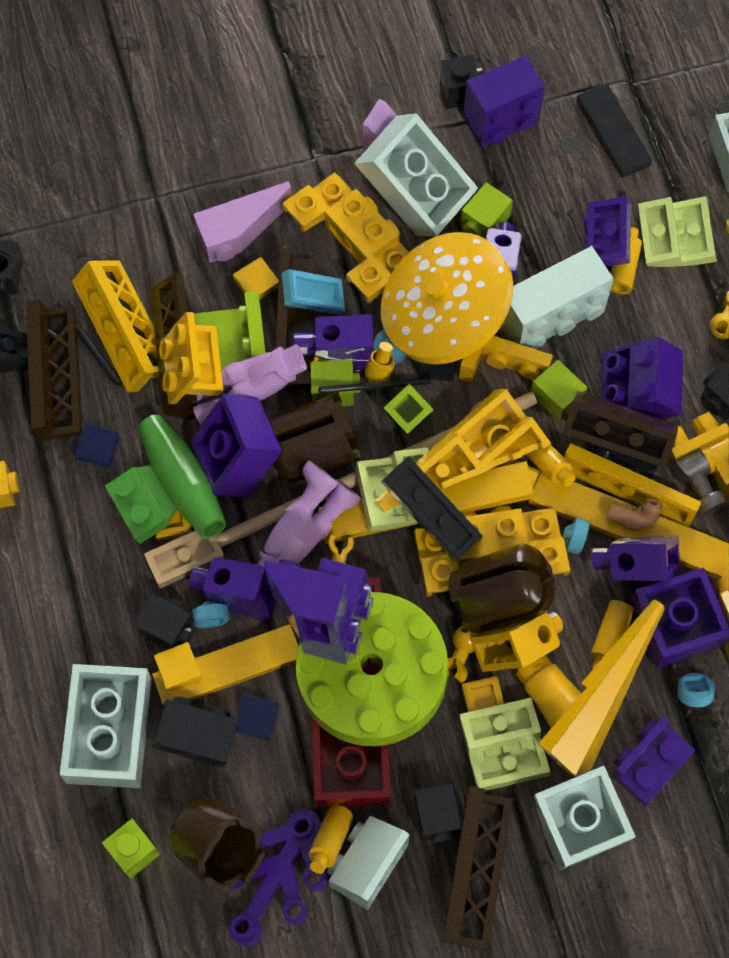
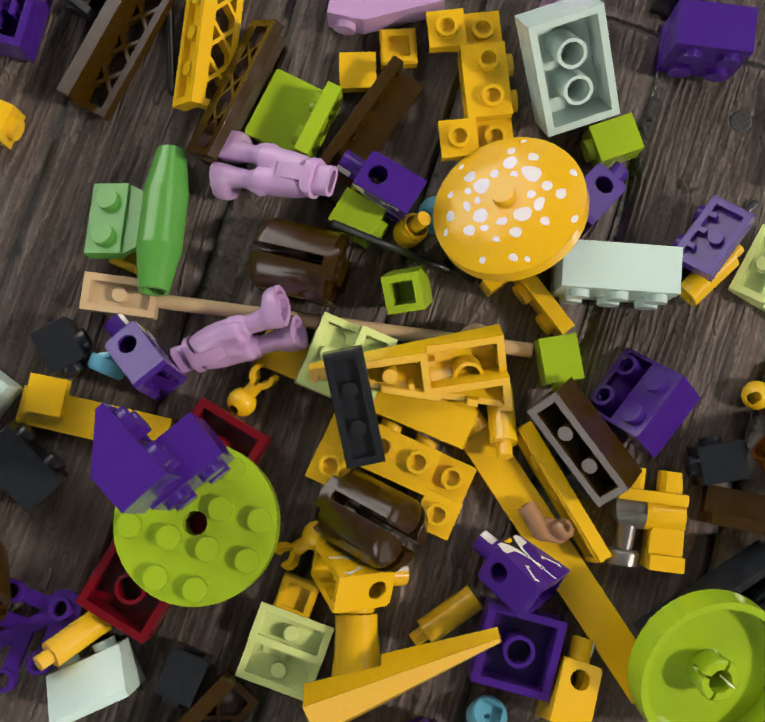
camera: 30 degrees right, 15 degrees up
clear blue tile [75,424,120,468] -> none
yellow bracket [159,312,224,404] -> none
dark purple brick [190,394,282,498] -> none
clear blue tile [235,694,280,741] -> none
medium azure tile [281,269,345,315] -> none
medium azure tile [562,517,589,555] -> none
none -> yellow tile [379,28,418,70]

